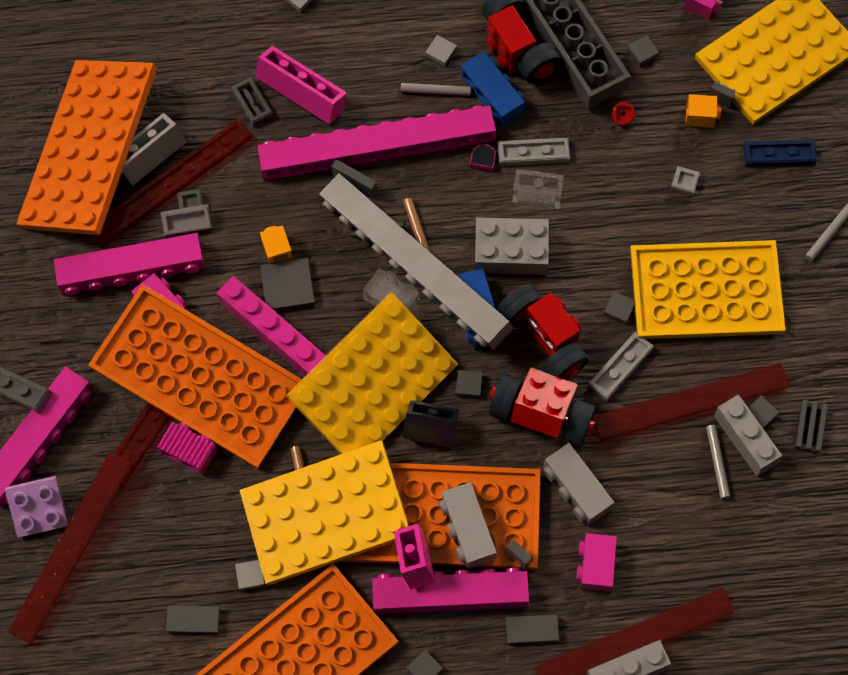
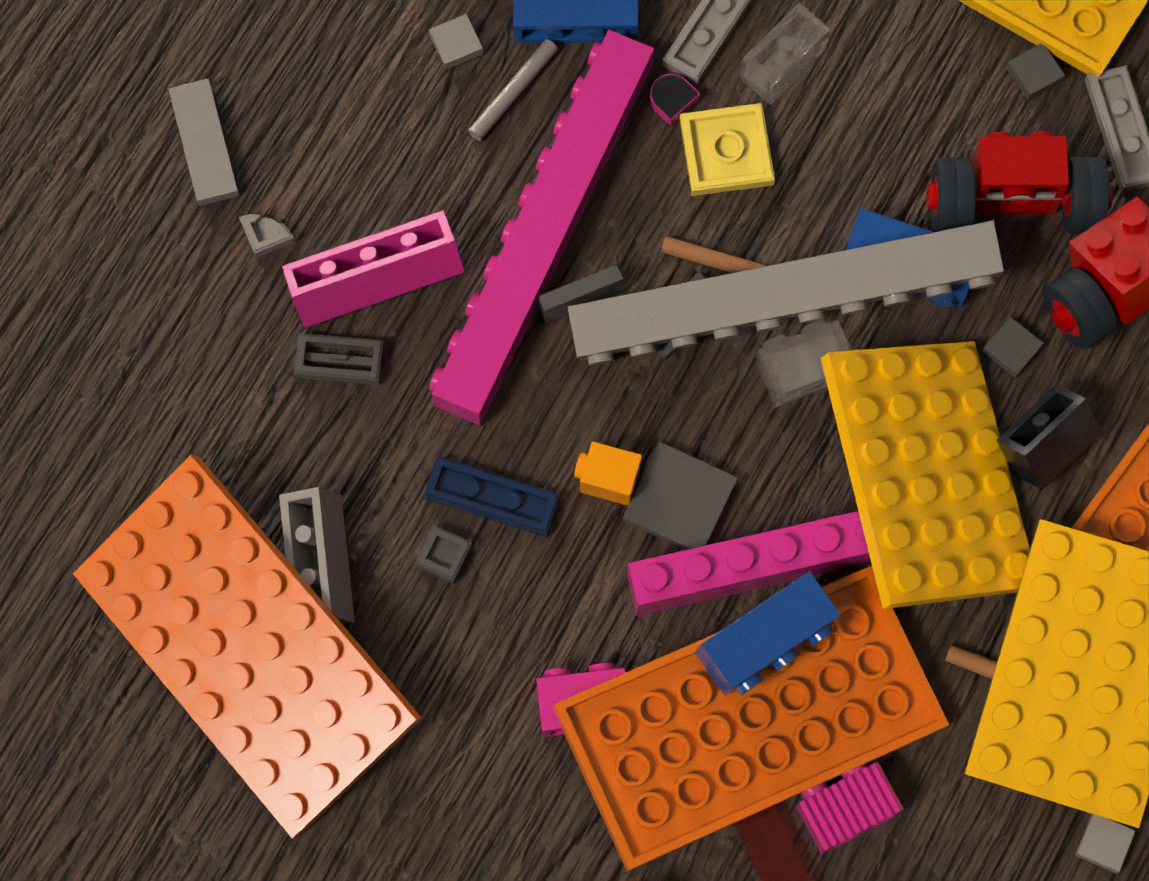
camera: 55 degrees left, 5 degrees up
dark pink brick [54,233,205,295] -> none
clear red tile [89,119,252,249] -> none
light grey tile [160,204,212,236] -> none
light grey brick [475,218,549,275] -> none
none -> light grey tile [239,214,295,258]
none -> dark blue tile [424,456,560,537]
none -> light yellow tile [679,103,775,196]
none -> blue brick [694,571,841,697]

